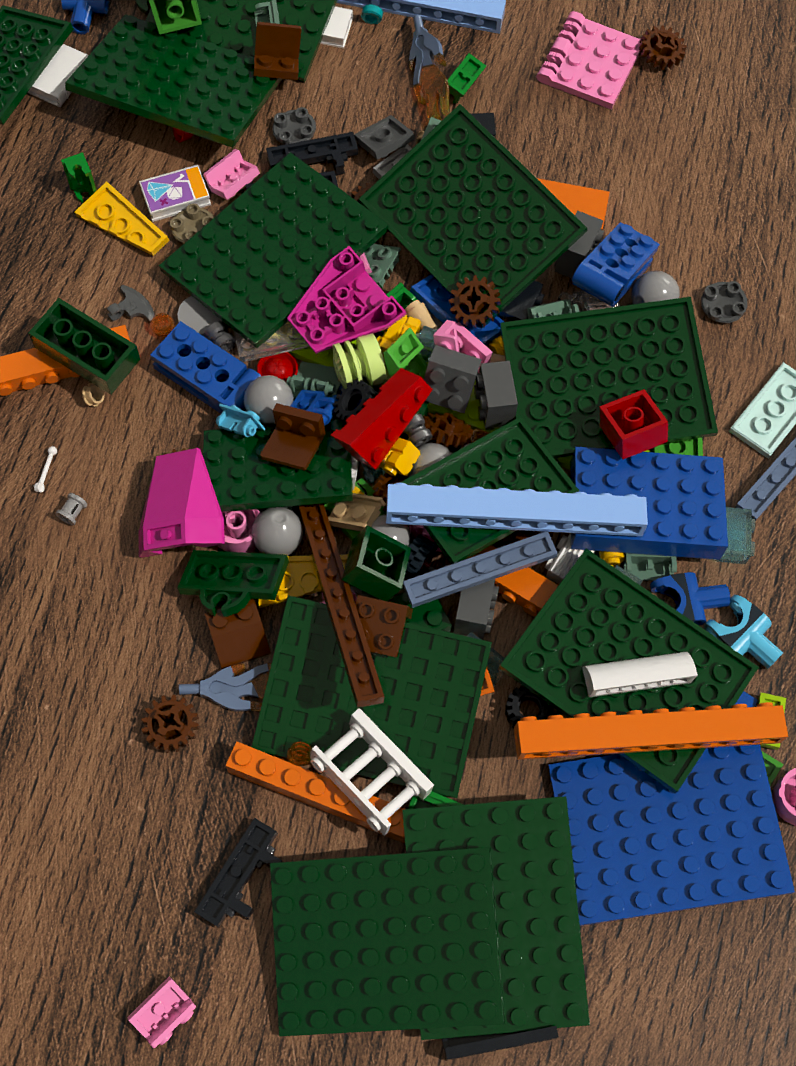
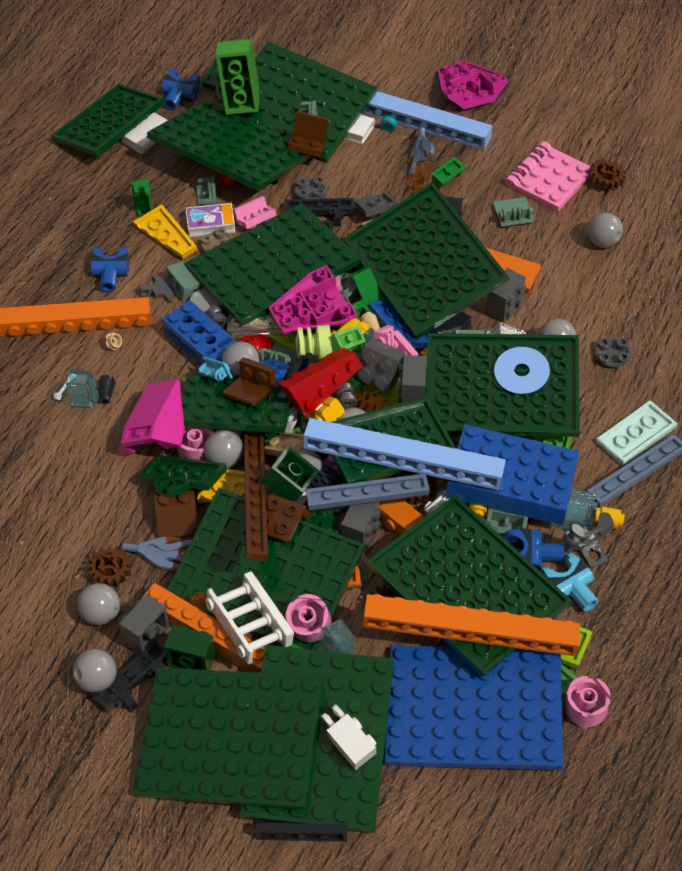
camera: 15 degrees right, 15 degrees down
dark green brick [28,298,140,395] -> none
light grey bush [55,493,88,526] -> none
bright pink bracket [127,976,196,1048] -> none
clear orange plate [151,313,175,336] -> none
reddish brown gear [449,275,502,329] -> none
blue hinge [572,222,660,307] -> none
white brick [582,652,698,697] -> none
red brick [599,389,668,460] -> none
none -> clear light blue brick [66,370,99,409]
none -> light grey piece [72,649,117,693]
none -> light grey piece [77,583,120,626]
none -> blue connector [91,247,129,293]
none -> black cone [97,375,116,404]
none -> dark grey brick [119,594,170,654]
none -> dark green brick [164,625,216,670]
none -> sand green hinge [165,262,201,302]
none -> sand green hinge [196,175,217,206]
none -> bright pink brick [286,594,331,642]
none -> white hinge [321,705,377,770]
none -> clear light blue brick [323,619,355,654]
none -> green hinge [351,267,384,307]
none -> sand green hinge [493,197,535,227]
none -> light blue sticker [494,347,550,394]
none -> dark grey piece [564,512,614,568]
none -> light grey piece [587,212,623,248]
none -> yellow brick [594,506,625,529]

